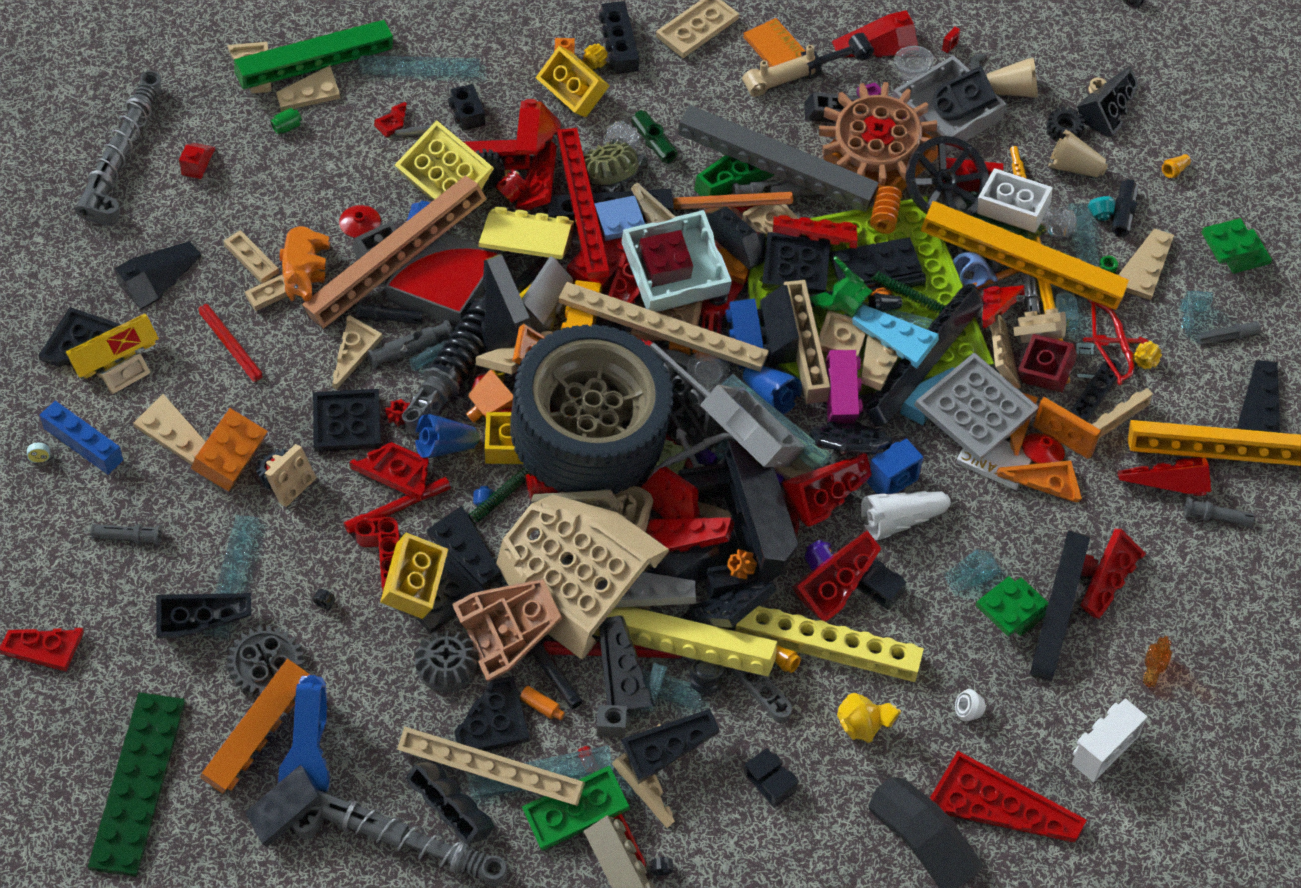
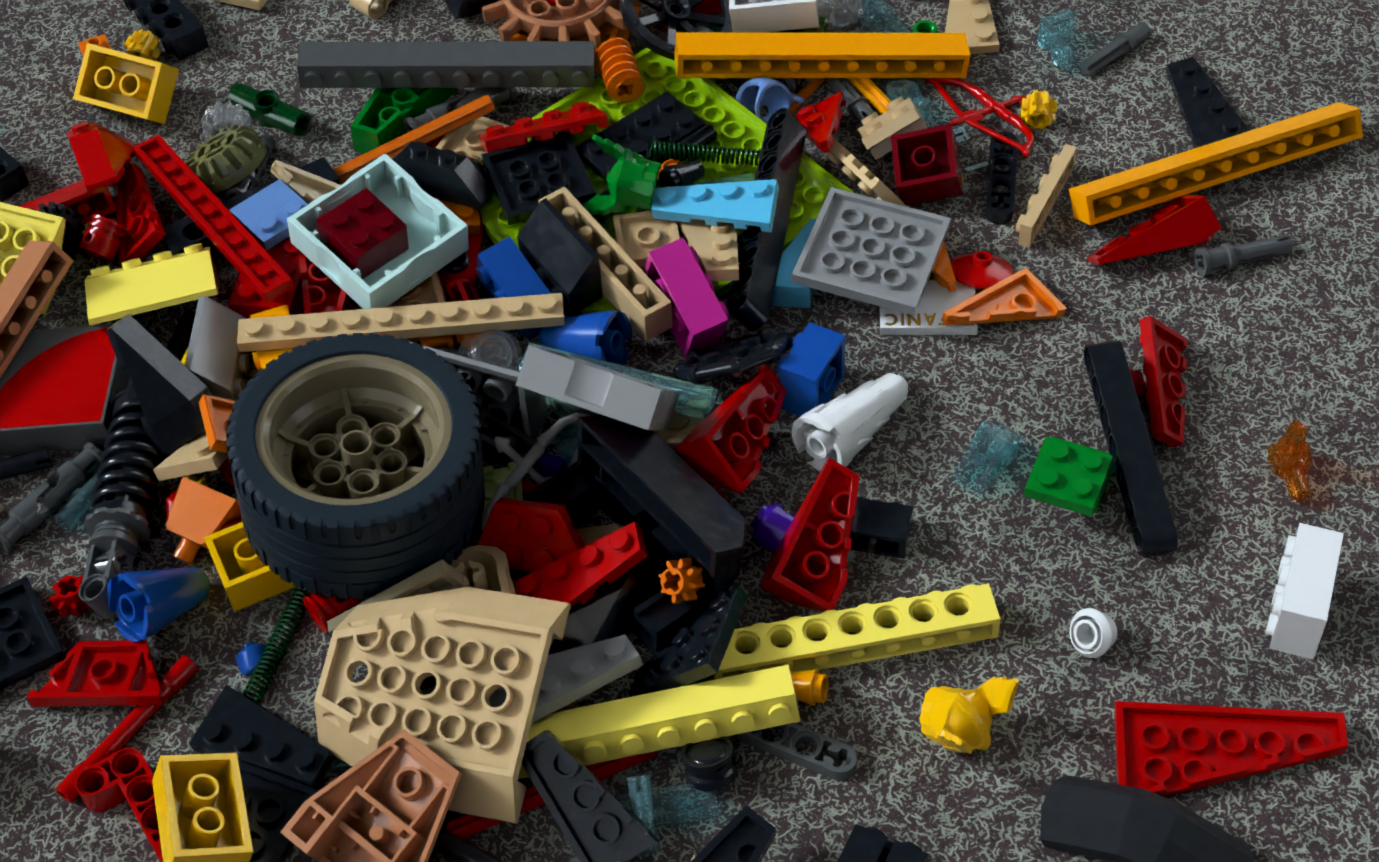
camera: 20 degrees left, 5 degrees down
orange tile [1033,397,1101,459] -> none

